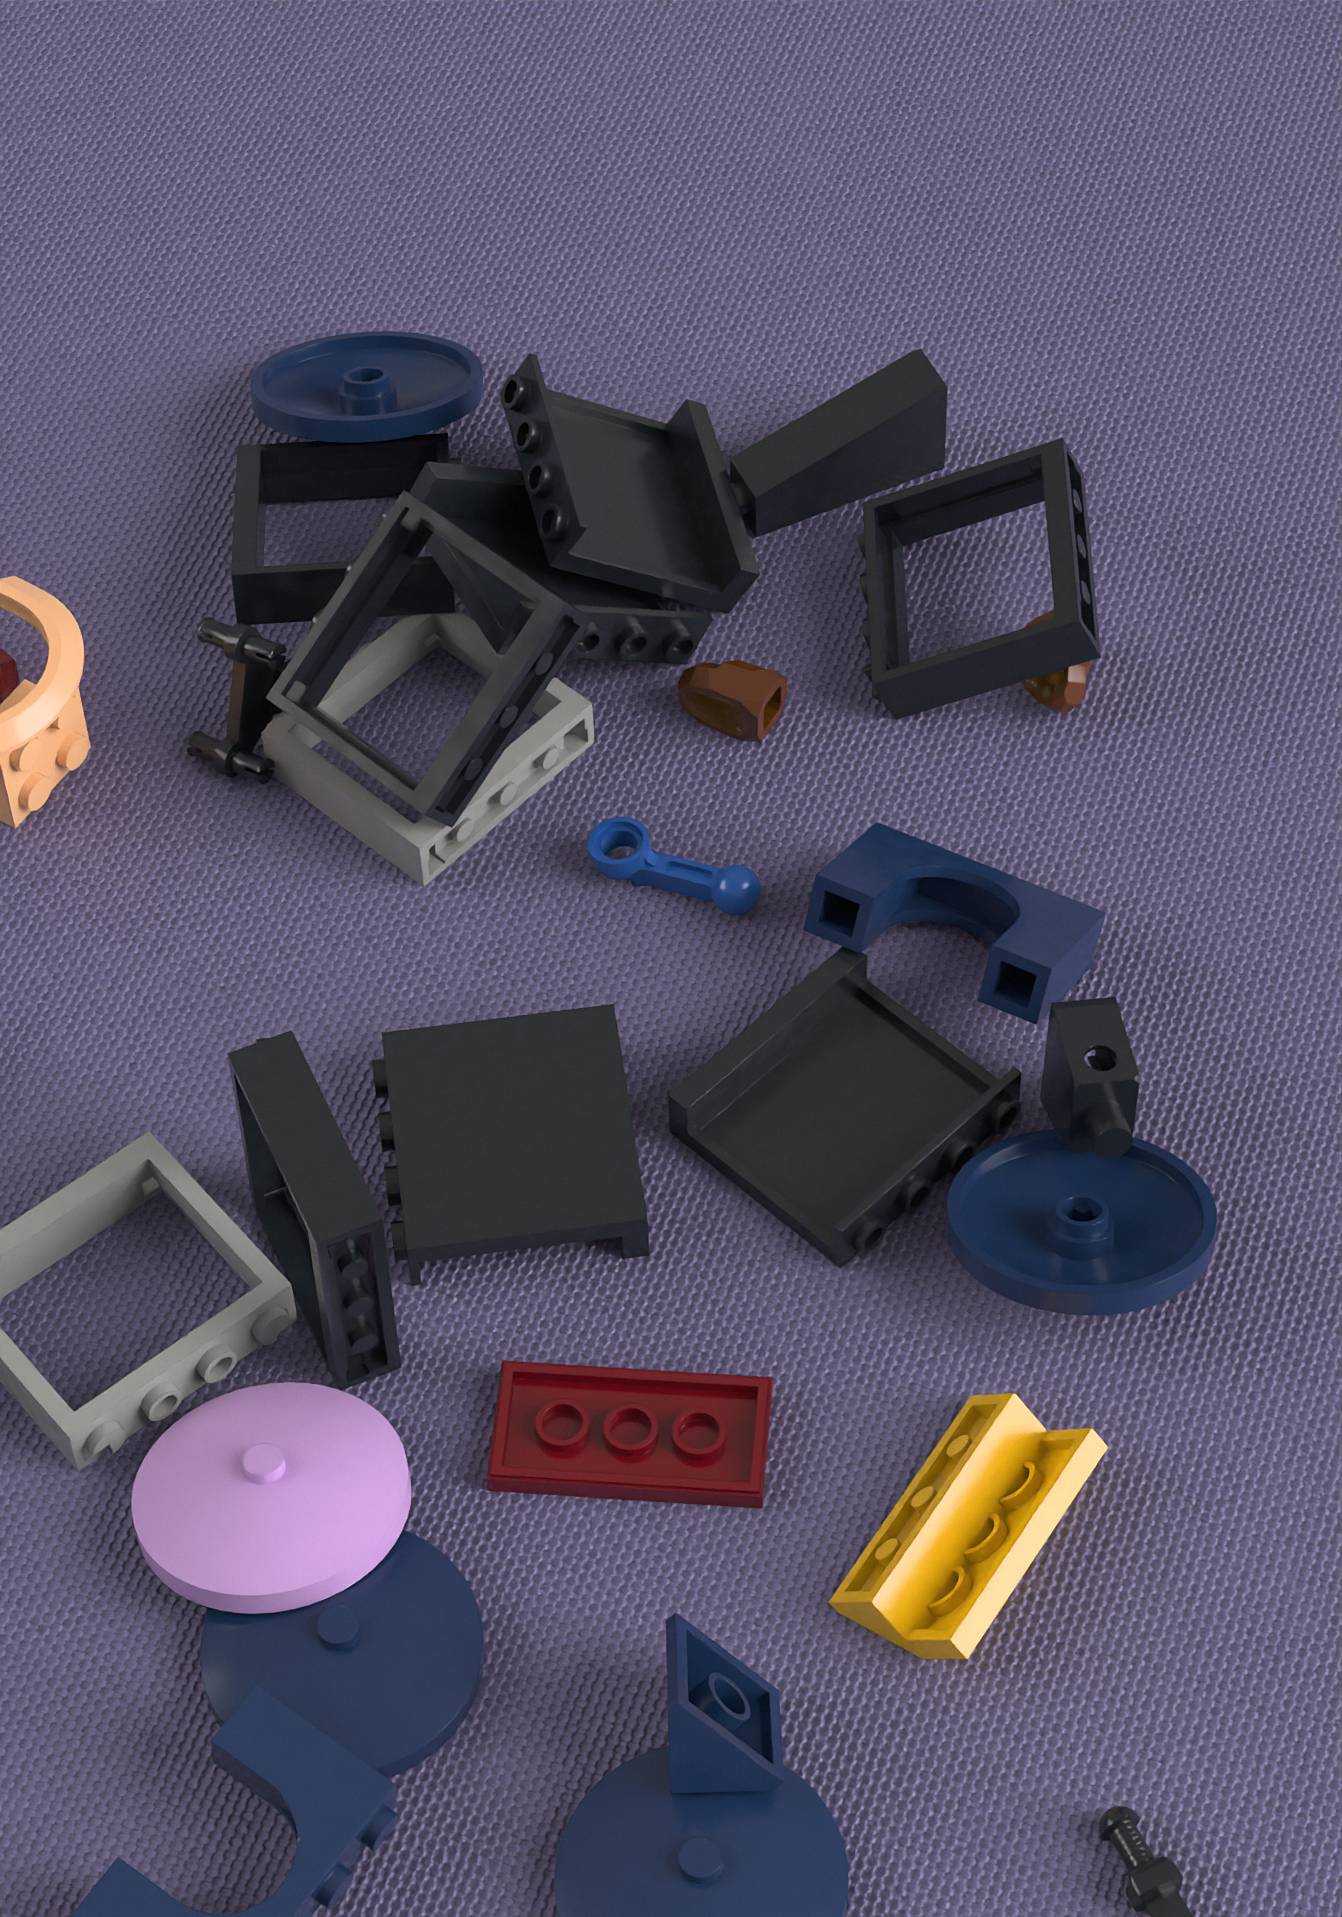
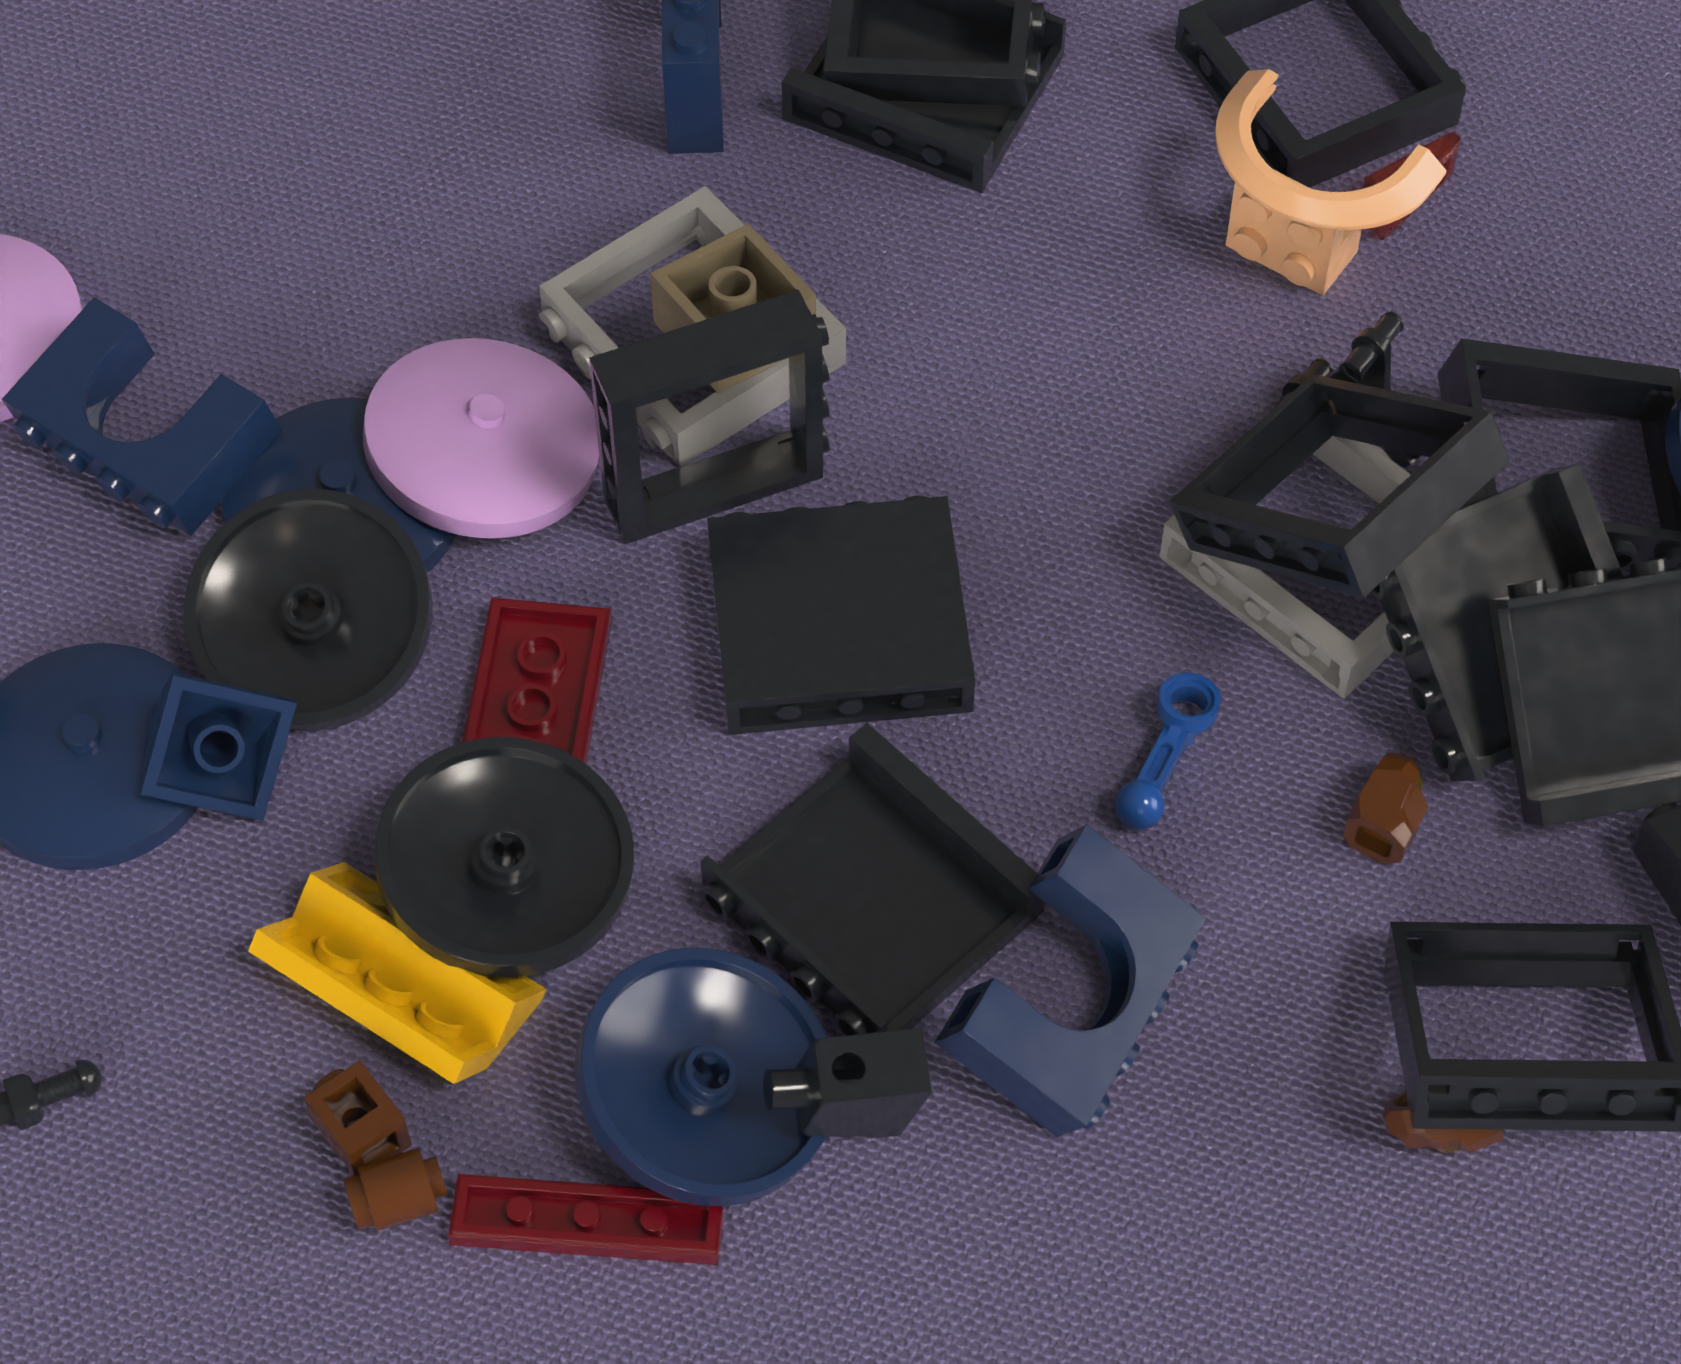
camera: 90 degrees right, 5 degrees up
none -> black dish [184,489,433,731]
none -> reddish brown brick [304,1060,412,1176]
none -> reddish brown brick [343,1147,447,1232]
none -> black dish [375,737,634,977]
none -> dark red tile [448,1174,725,1265]
none -> dark tan brick [650,223,816,394]

